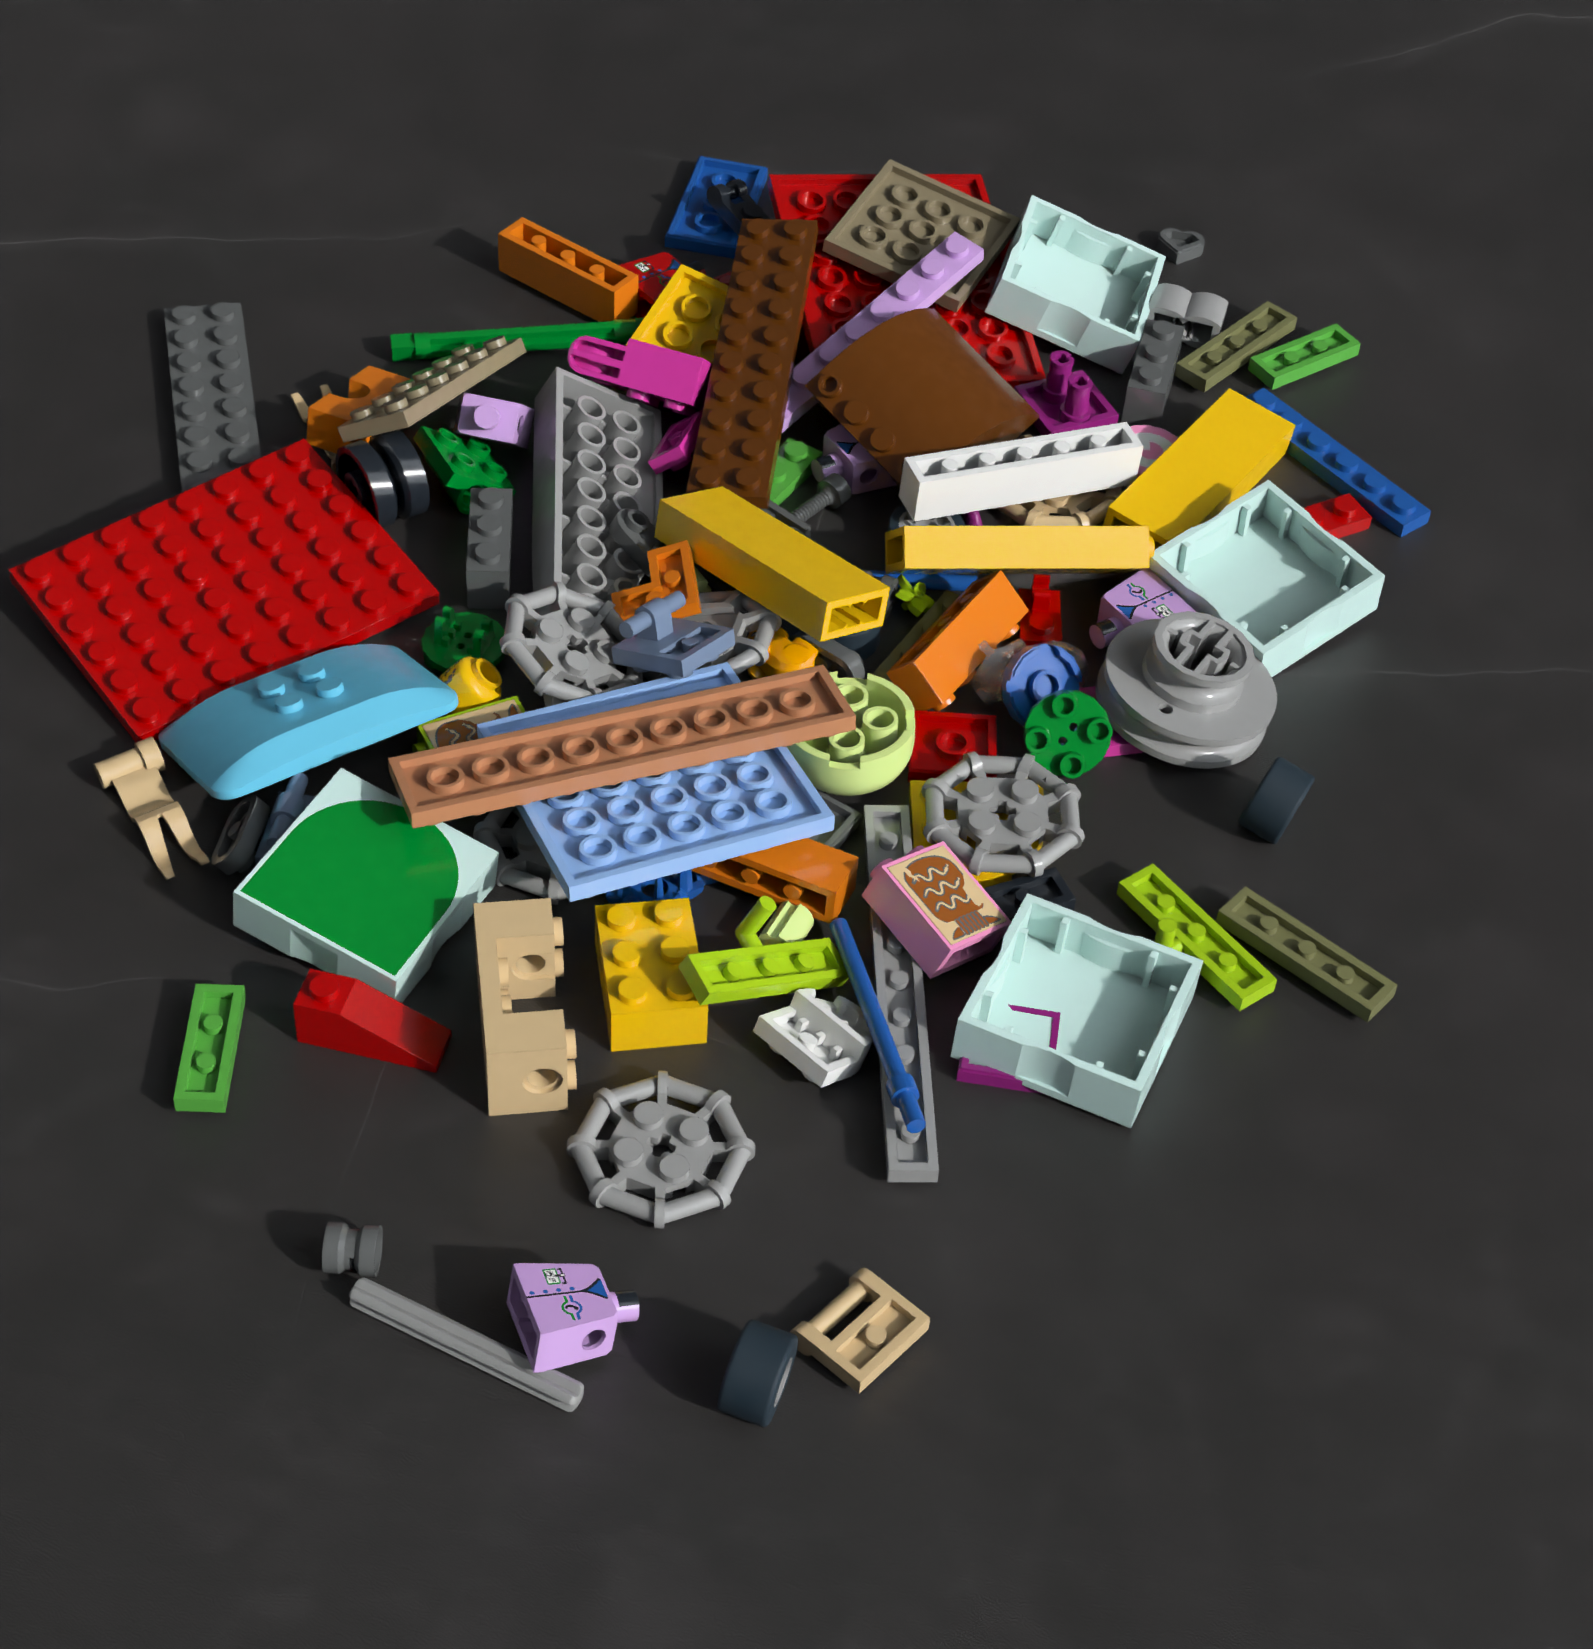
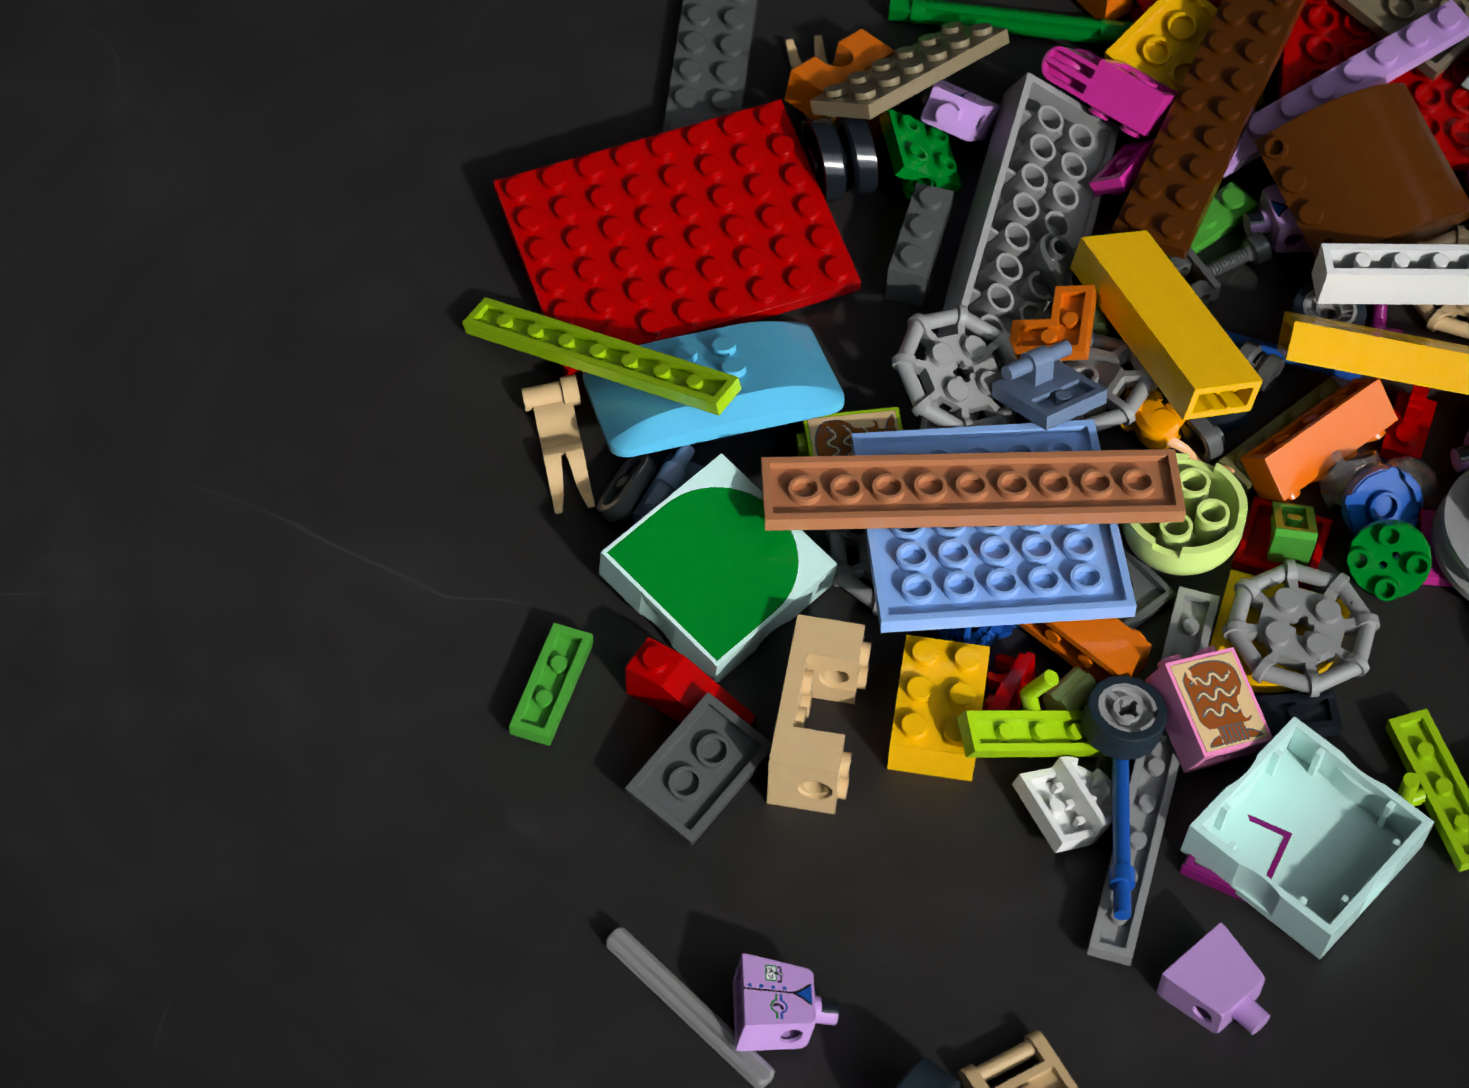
camera: 20 degrees right, 10 degrees up
dark grey wheel [322,1221,383,1277] -> none
green plate [422,605,505,673] -> none
yellow head [439,656,502,715] -> none
light grey plate [566,1071,755,1229] -> none
lime plant [895,574,935,617] -> none
none -> lime plate [462,297,742,416]
none -> dark grey plate [625,692,772,846]
none -> red plate [982,651,1036,711]
none -> black wheel [1081,675,1168,760]
none -> lavender torso [1156,922,1270,1035]
none -> bright green slope [1267,501,1318,566]

